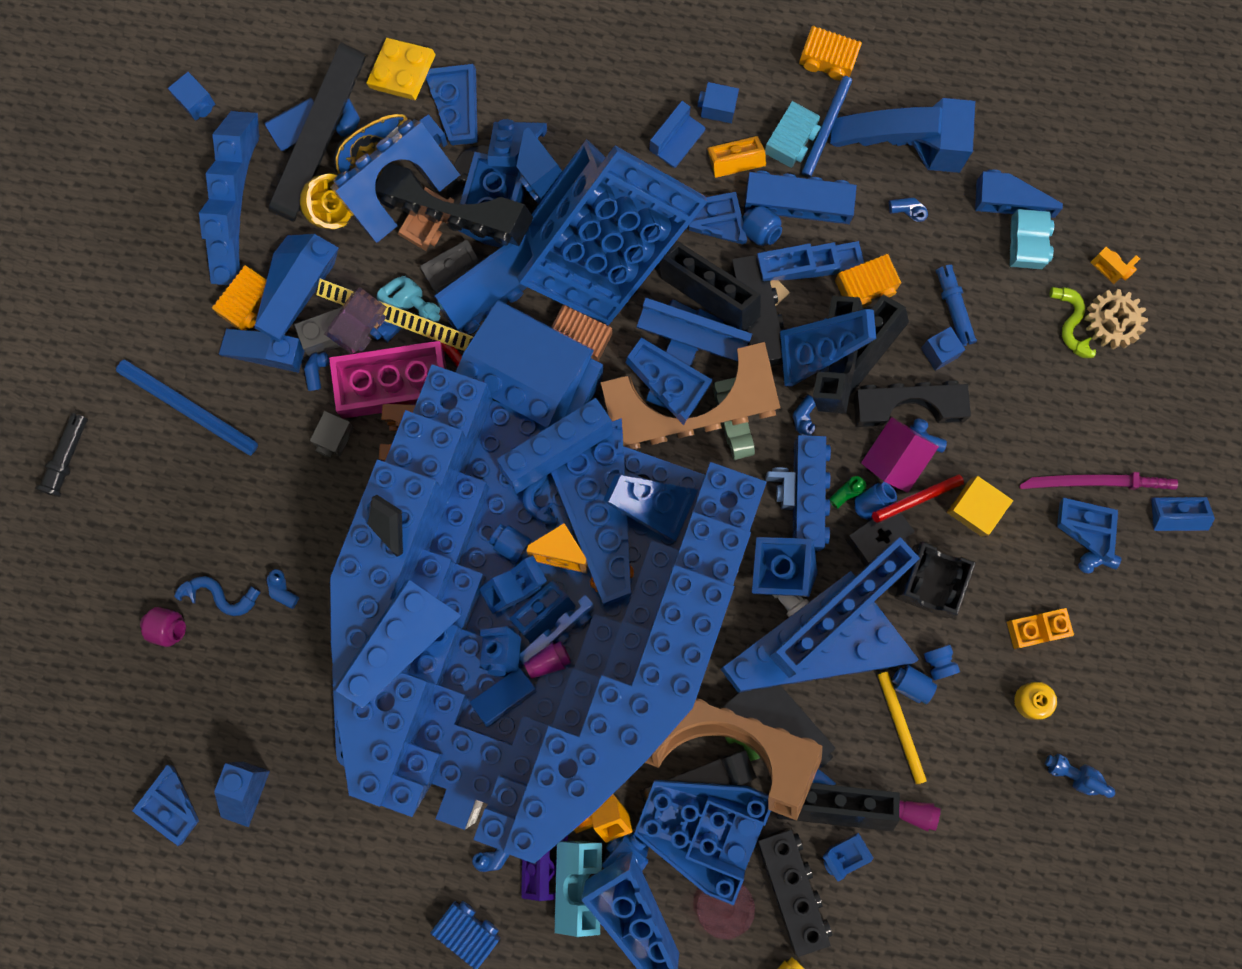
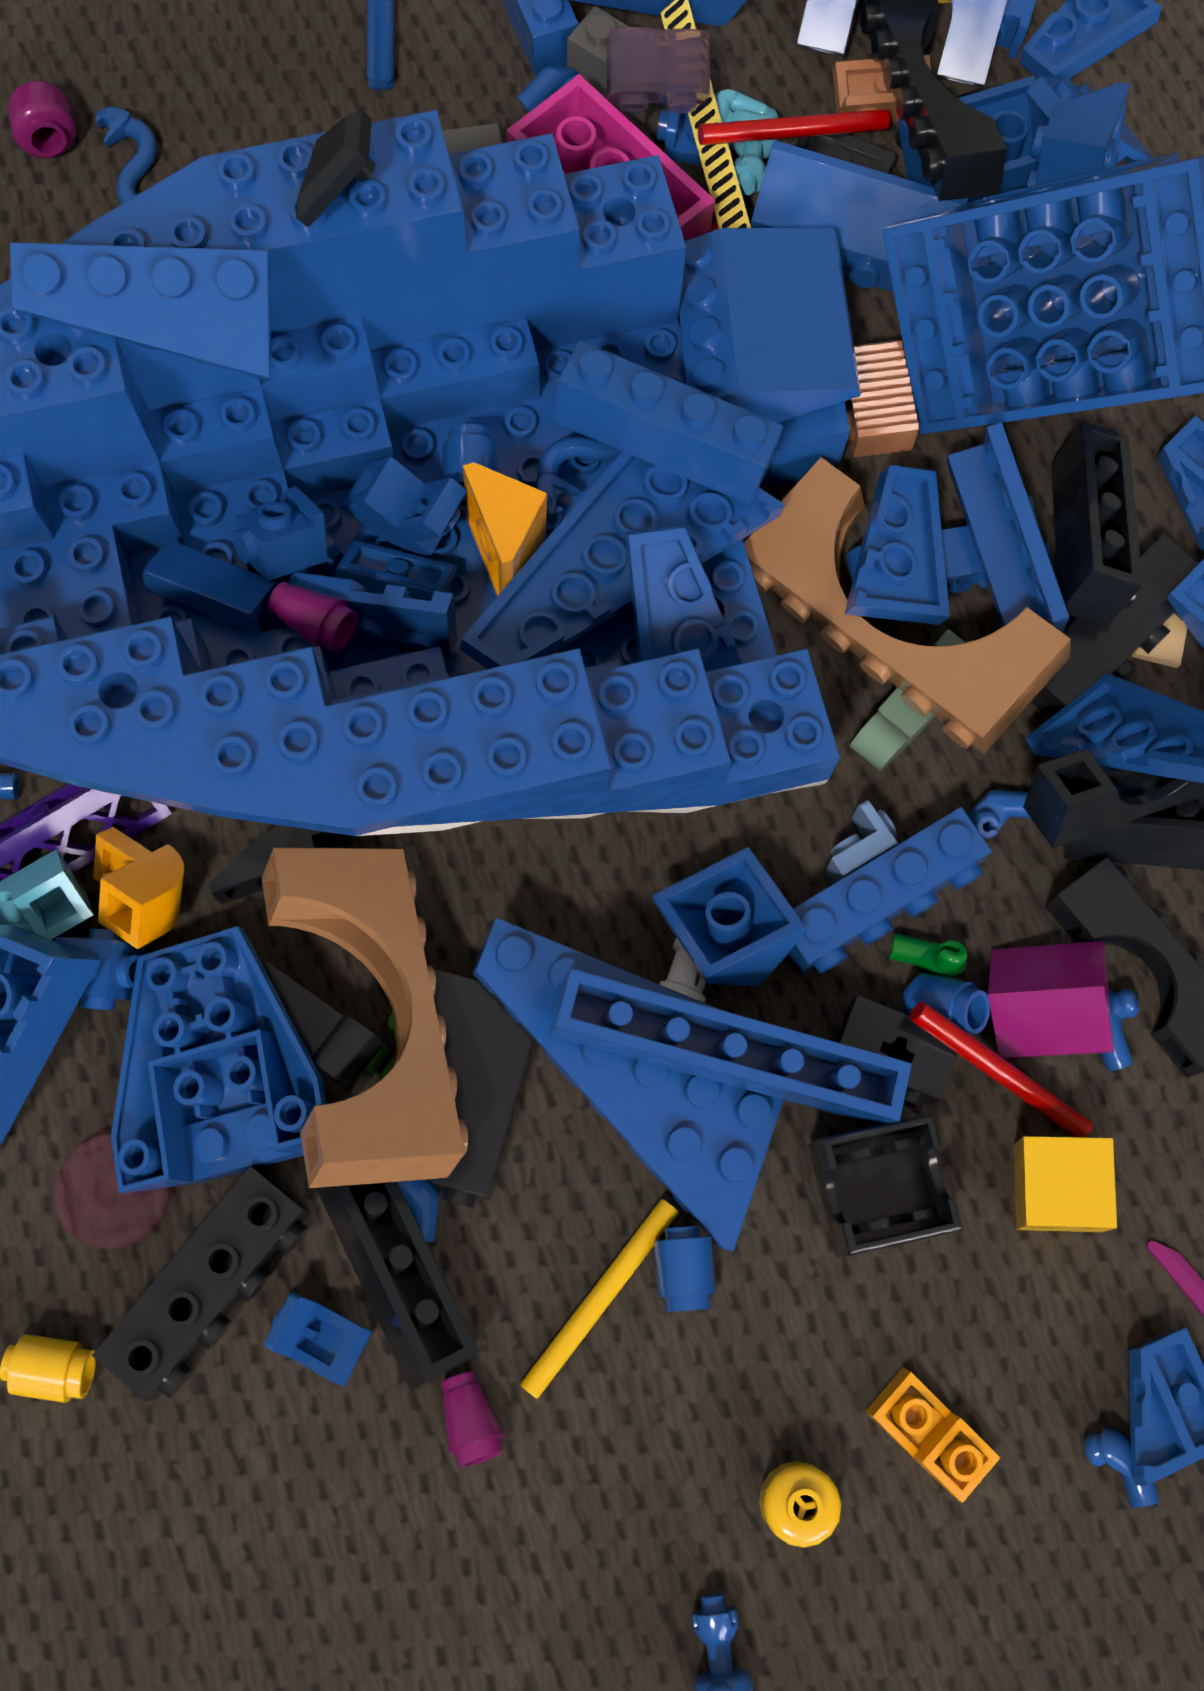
camera: 55 degrees right, 5 degrees down
blue wheel [924,645,960,681] -> none
none -> red bar [698,109,890,145]

